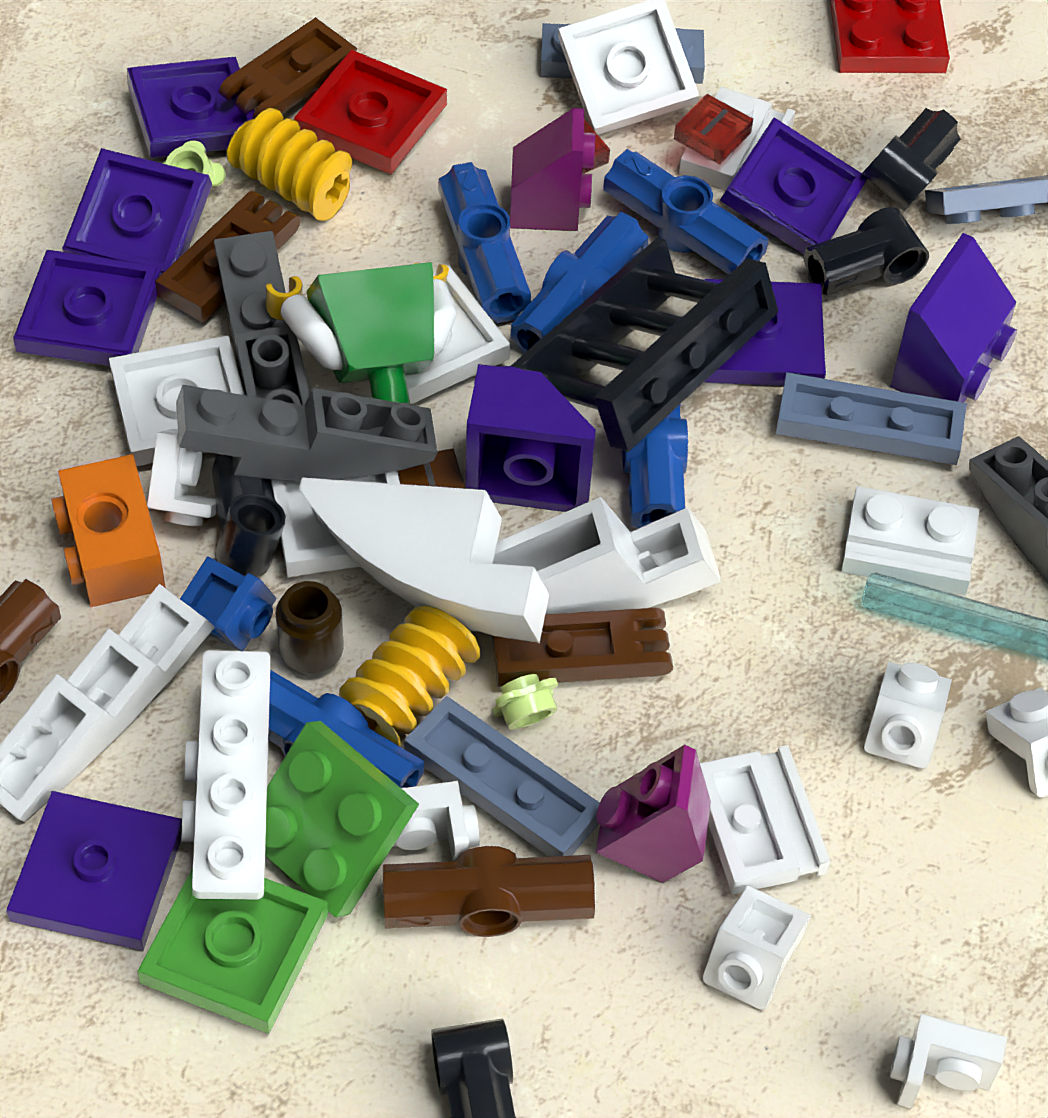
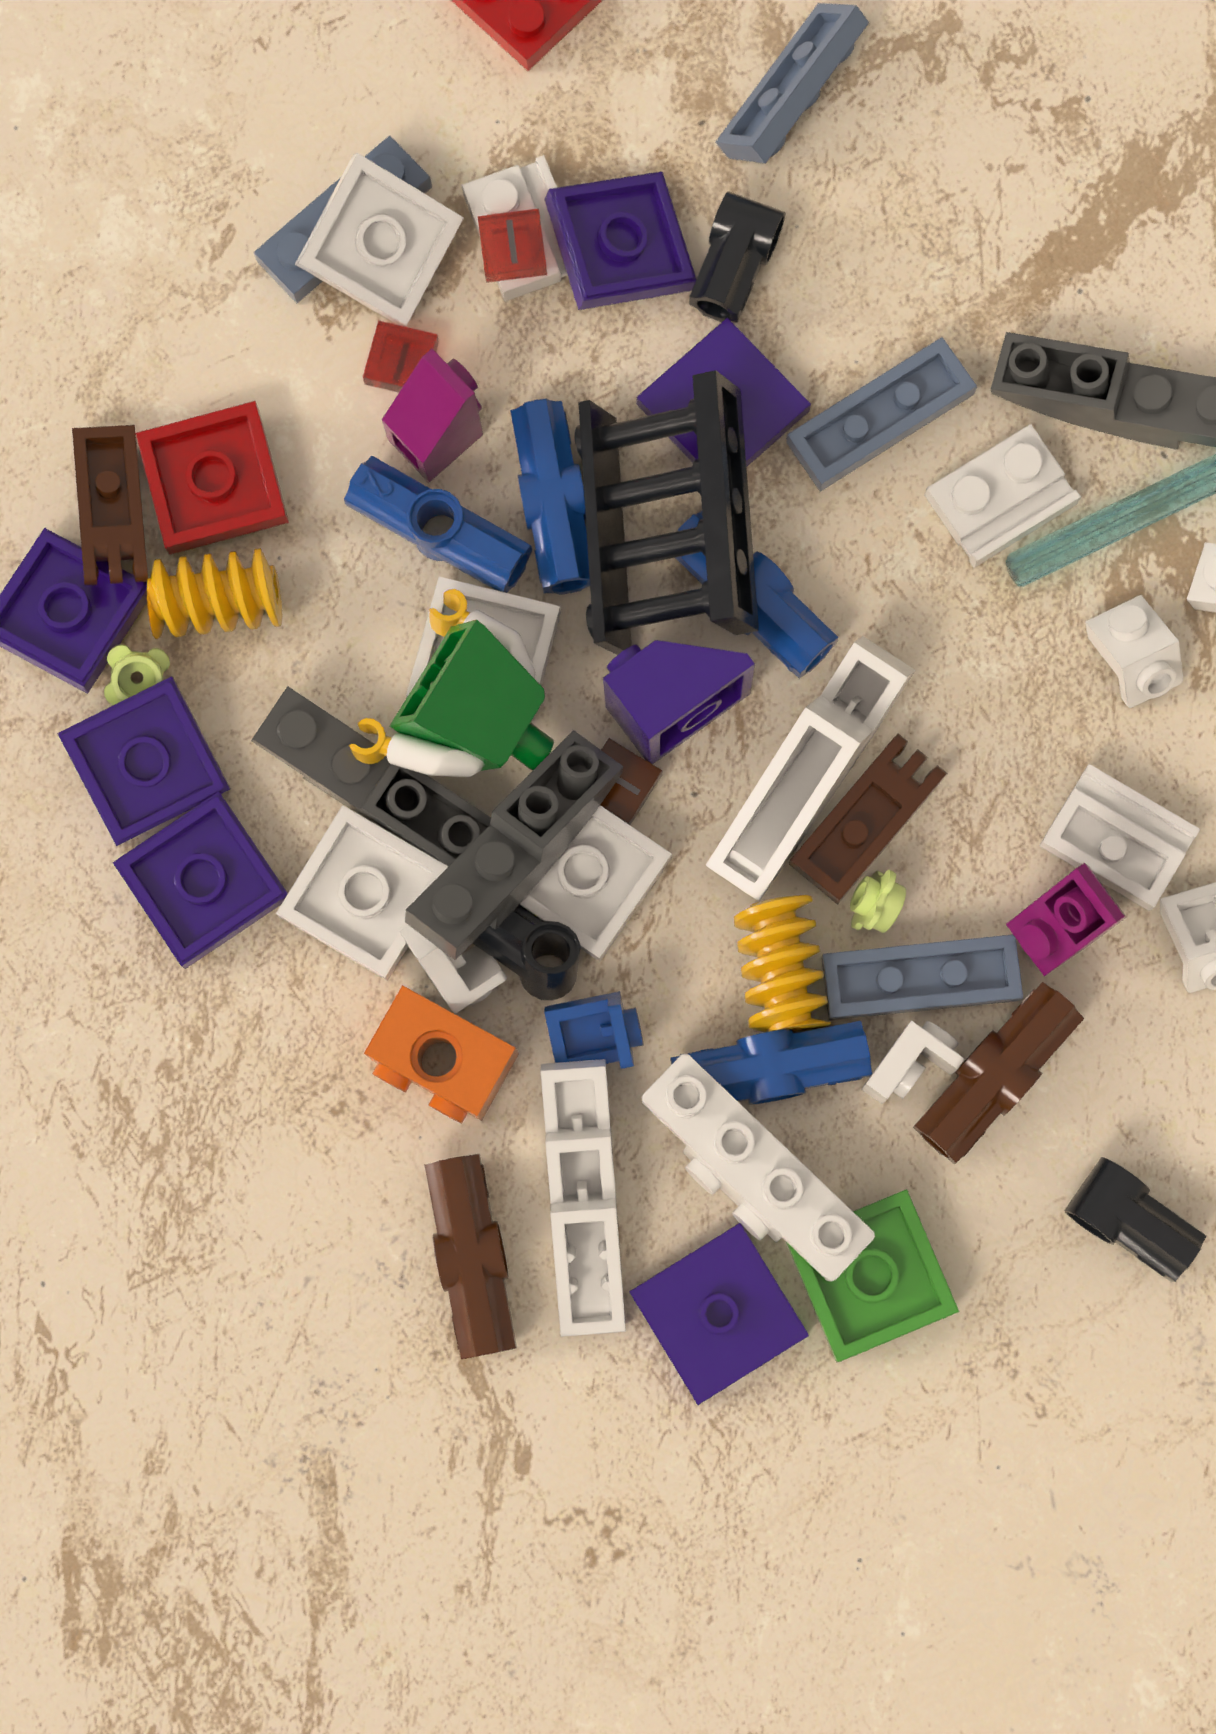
camera: 35 degrees left, 25 degrees up
reddish brown hinge [155,190,301,323] -> none
bright green plate [265,721,419,918] -> none
dark brown brick [275,581,344,674] -> none
white slope [299,478,549,643] -> none
blue piece [603,149,768,274] -> none
black piece [862,108,961,211] -> none
dark purple slope [890,233,1017,403] -> none

